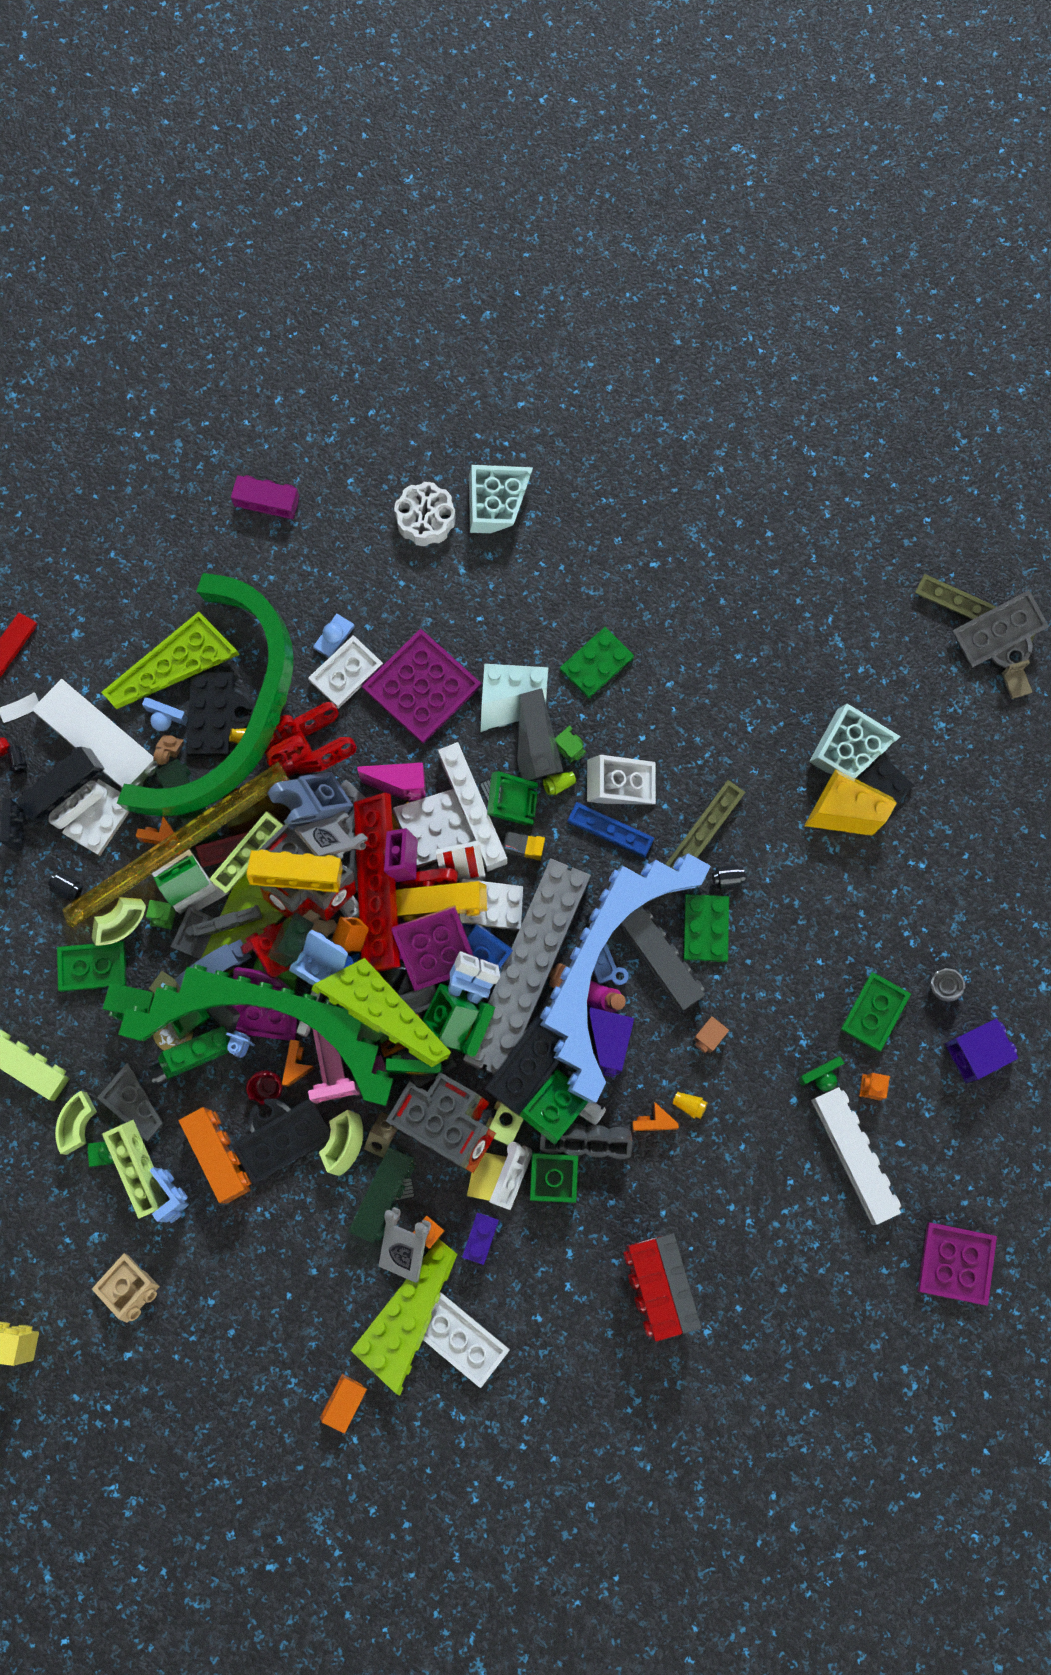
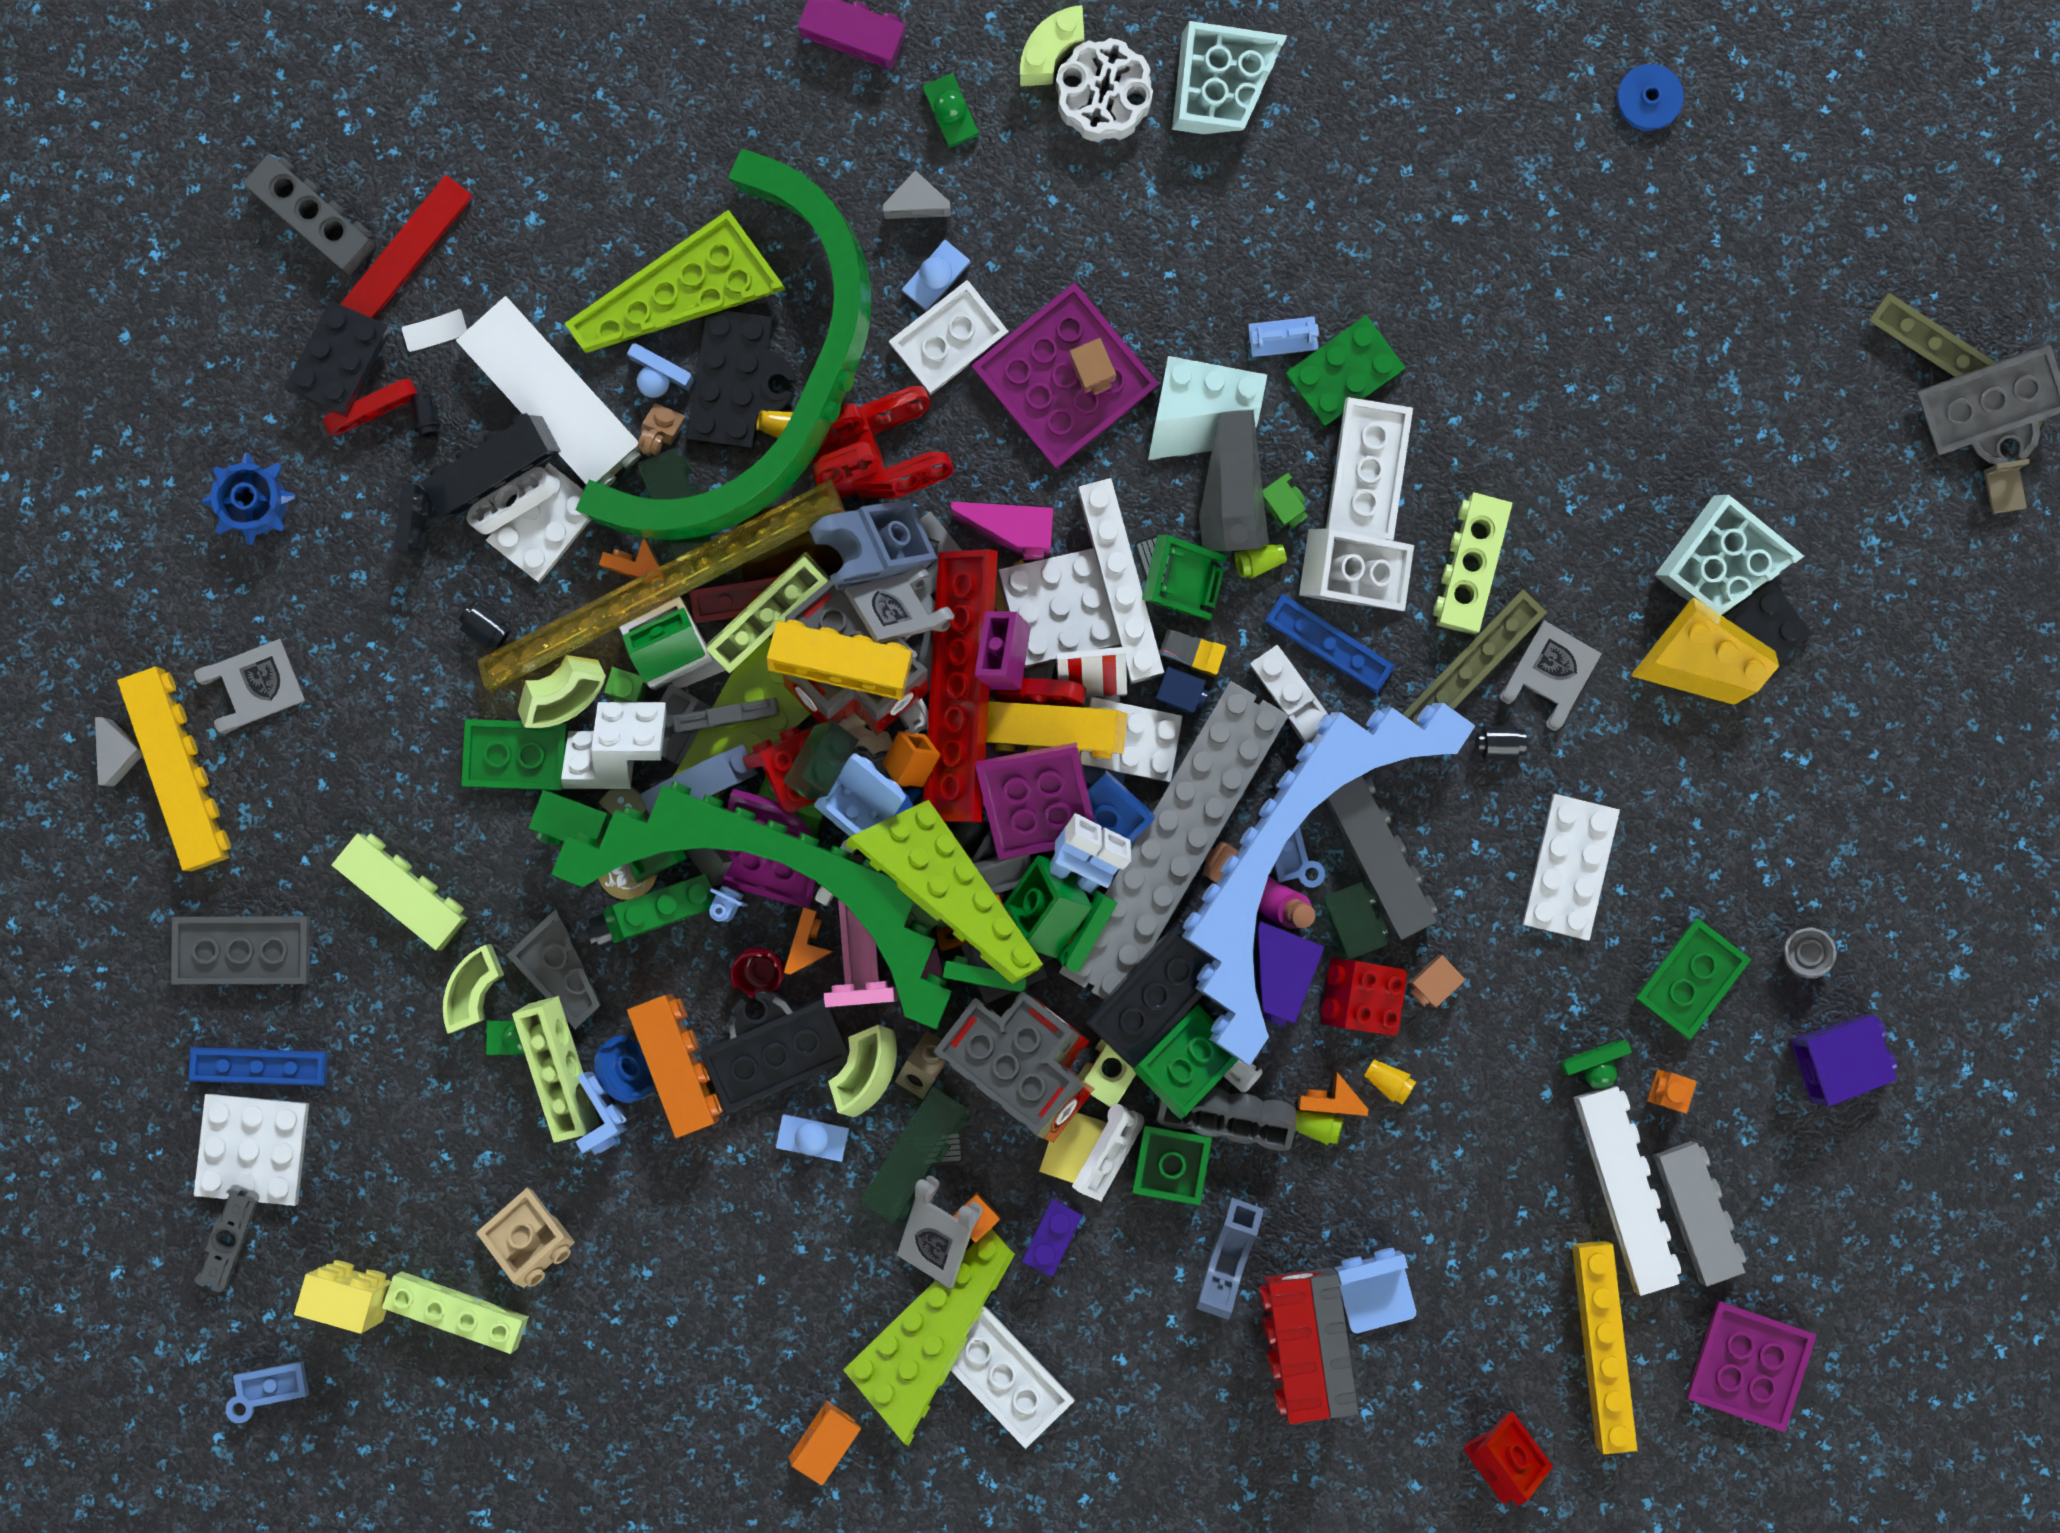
camera: 10 degrees right, 10 degrees up
green plate [683,894,729,962] -> none
none -> yellowish green brick [382,1271,529,1354]
none -> white bracket [561,702,667,789]
none -> blue plate [594,1035,655,1103]
none -> light blue tile [776,1114,849,1162]
none -> light grey slope [883,170,951,219]
none -> green tile [922,73,979,148]
none -> yellowish green brick [1020,5,1084,86]
none -> medium nougat brick [1069,338,1116,395]
none -> dark blue brick [1155,667,1209,715]
none -> sand blue arch [1196,1198,1264,1320]
none -> light blue hinge [1248,317,1319,357]
none -> white plate [1250,645,1327,744]
none -> lime cone [1295,1110,1344,1146]
none -> red bracket [1320,958,1407,1036]
none -> clear green brick [1321,882,1389,960]
none -> white plate [1326,397,1413,541]
none -> light blue bracket [1334,1248,1416,1333]
none -> yellowish green brick [1433,492,1512,636]
none -> red bracket [1463,1411,1553,1506]
none -> light grey flag [1499,620,1602,731]
none -> white plate [1522,794,1620,941]
none -> yellow brick [1572,1241,1638,1455]
none -> blue plate [1616,64,1684,132]
none -> light grey brick [1653,1141,1746,1286]

